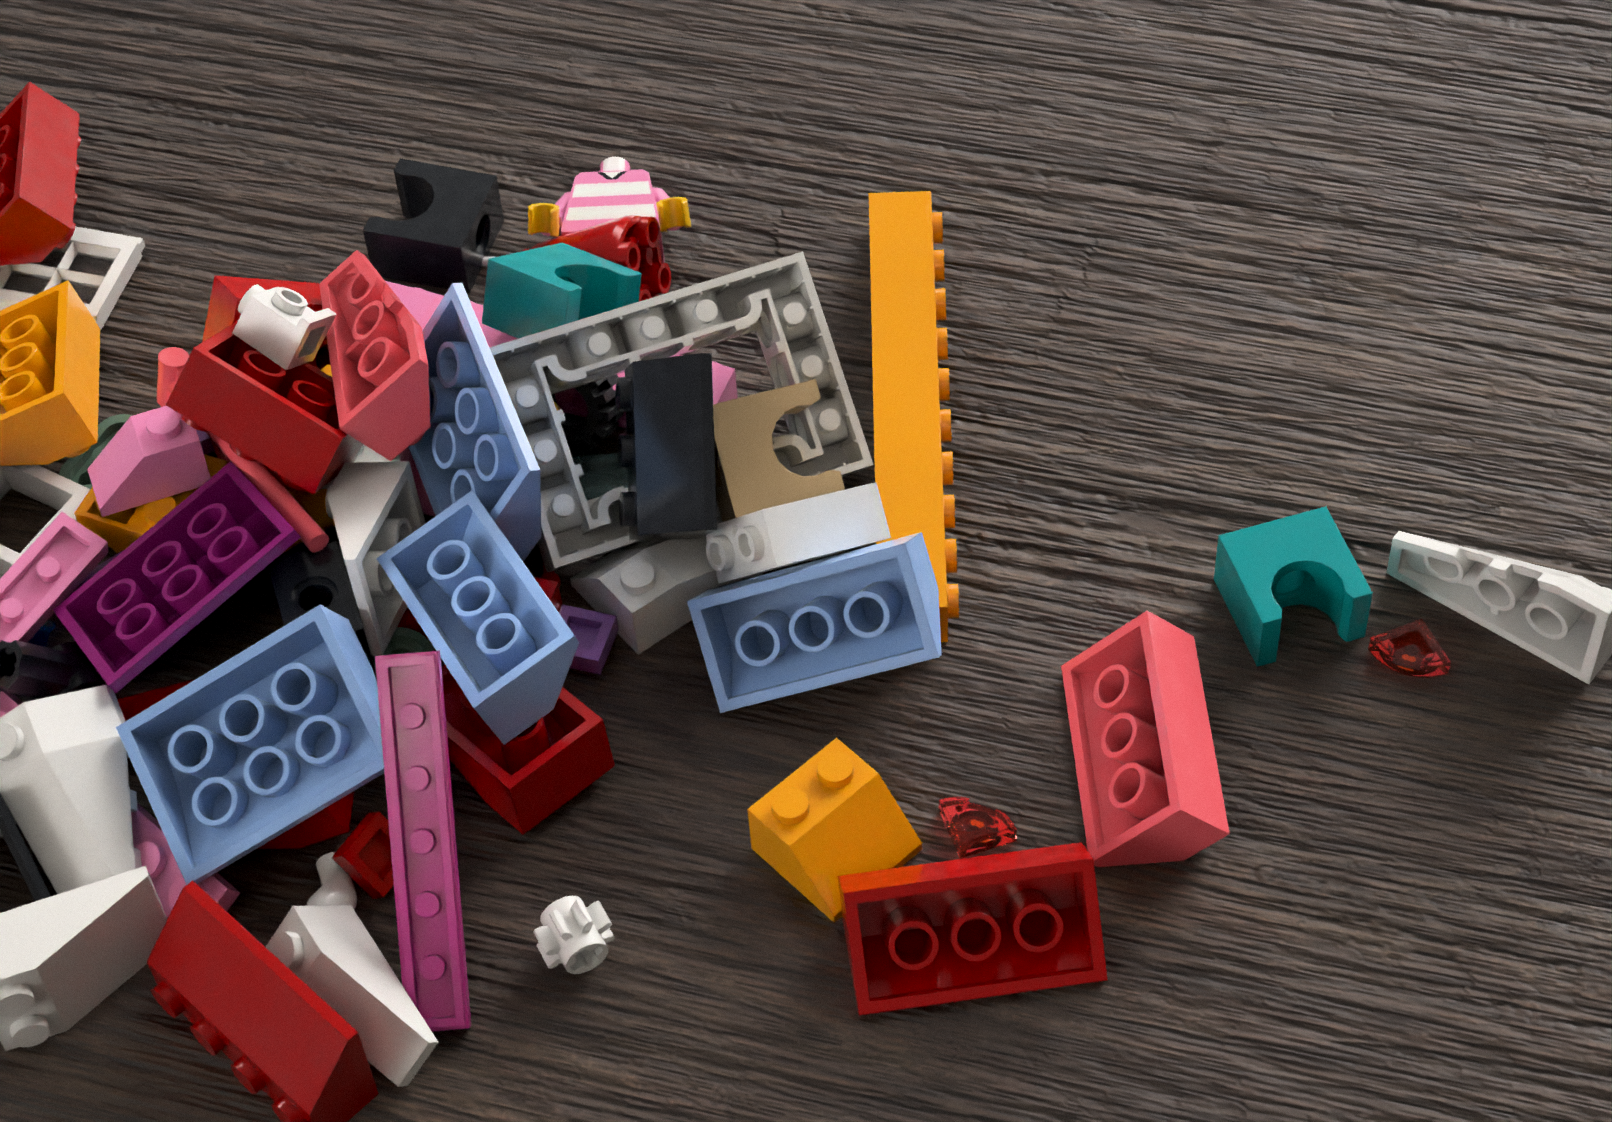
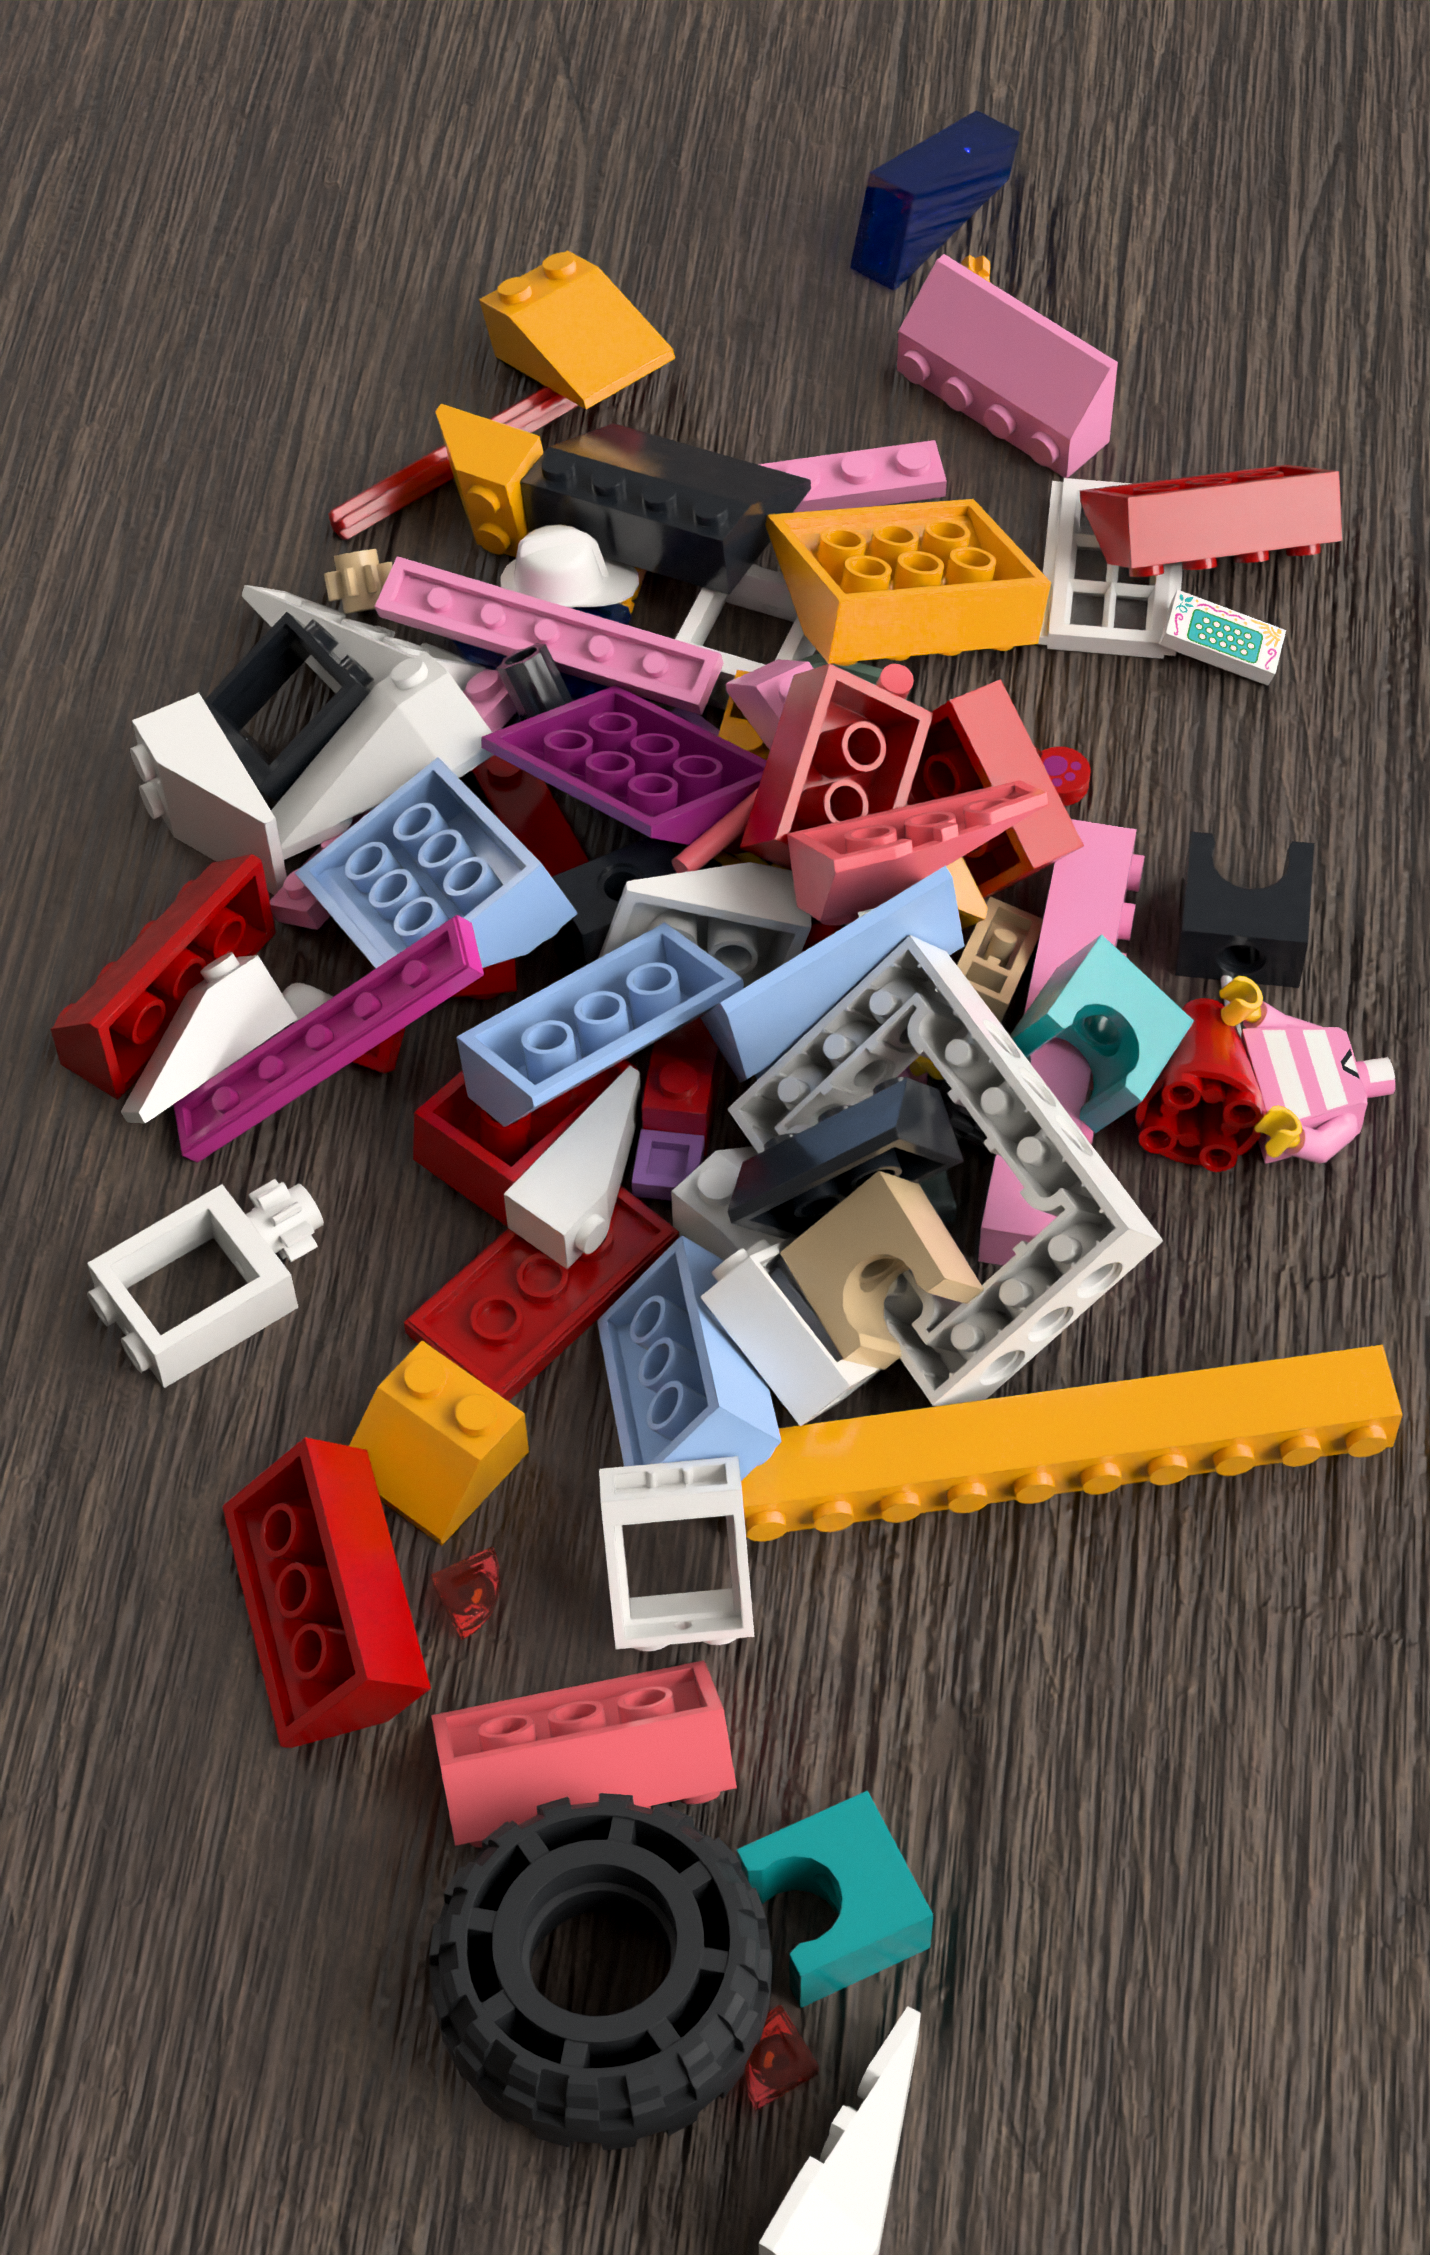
camera: 80 degrees right, 5 degrees up
white brick [232,284,337,370] -> none
none -> white window [87,1184,298,1388]
none -> red tile [404,1185,680,1402]
none -> black tyre [429,1793,772,2150]
none -> white slope [504,1065,642,1269]
none -> white window [599,1456,754,1651]
none -> white tile [1159,590,1286,686]

